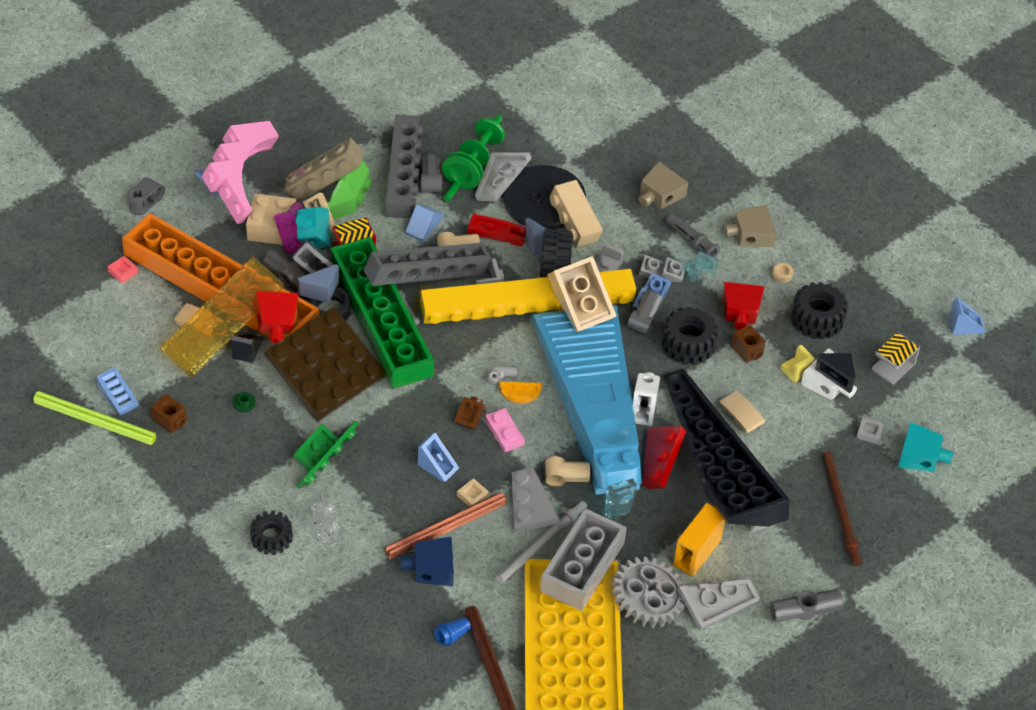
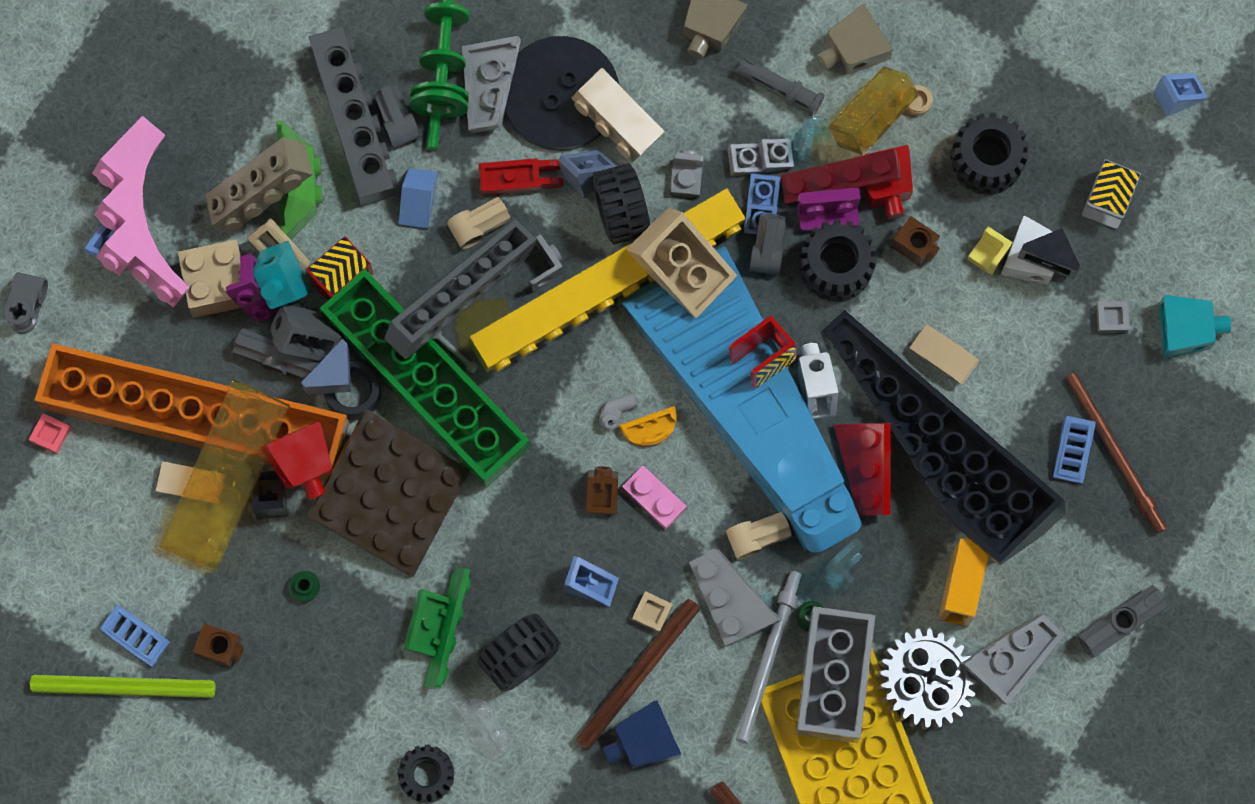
camera: 20 degrees left, 25 degrees up
none -> black tyre [477,613,561,692]
none -> red piece [729,315,796,389]
none -> dark red plate [780,149,902,205]
none -> magenta bracket [797,188,860,232]
none -> clear yellow brick [828,66,919,156]
none -> medium blue slope [1052,416,1096,485]

